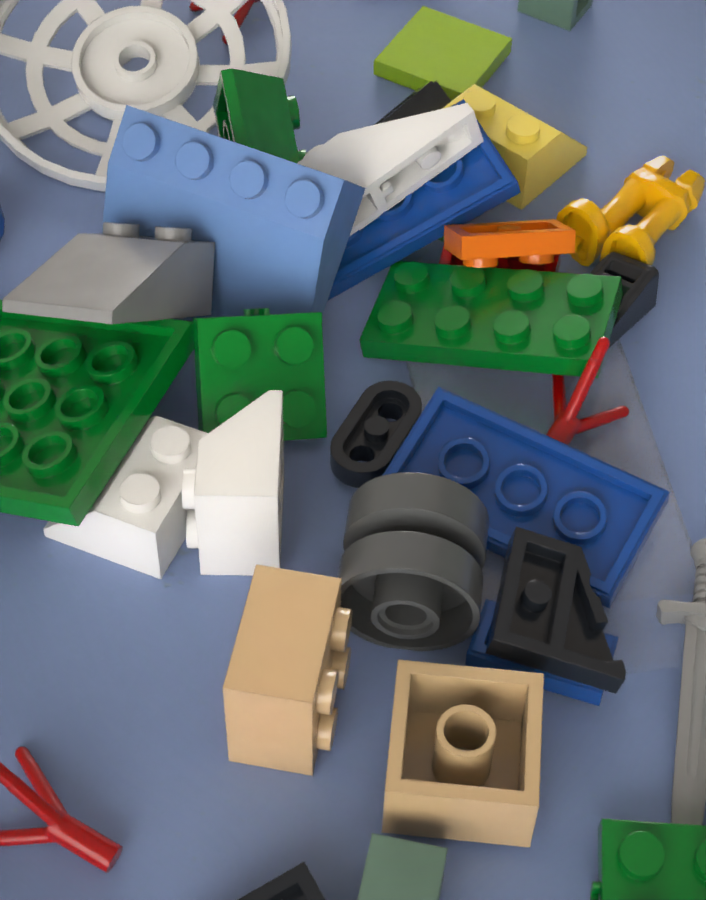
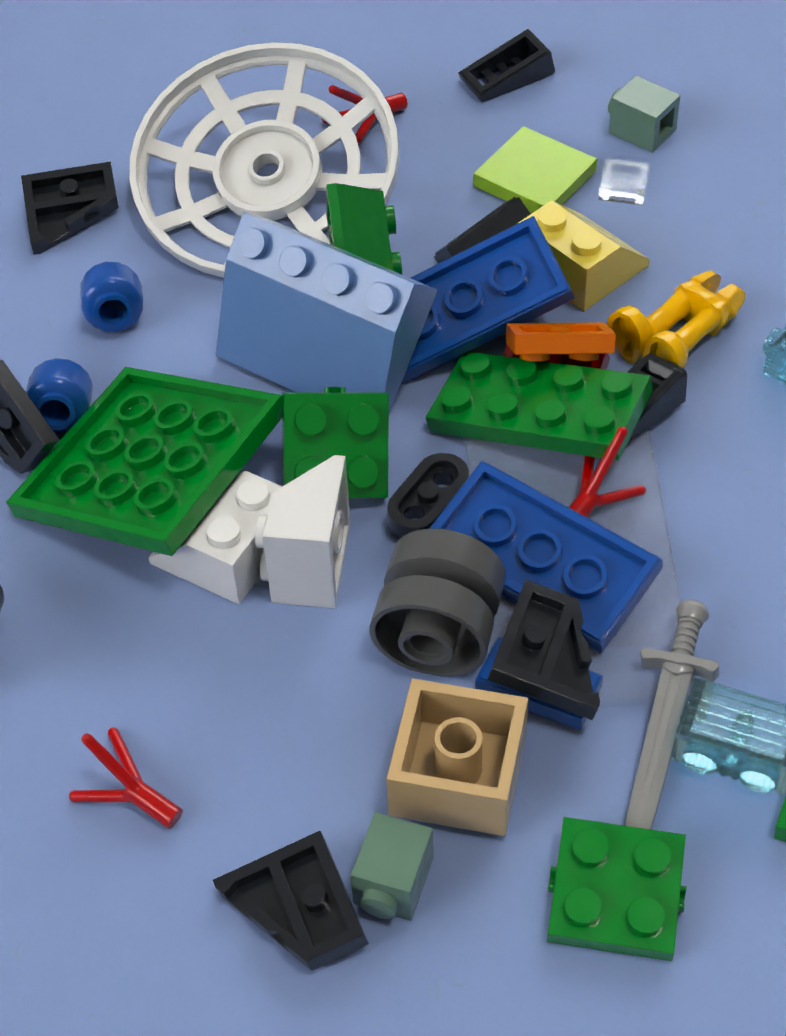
camera: 10 degrees right, 0 degrees up
light grey slope [2,222,215,324] -> none
tan brick [223,564,352,776] -> none
white slope [297,103,484,237] -> none
none -> clear tile [598,159,650,205]

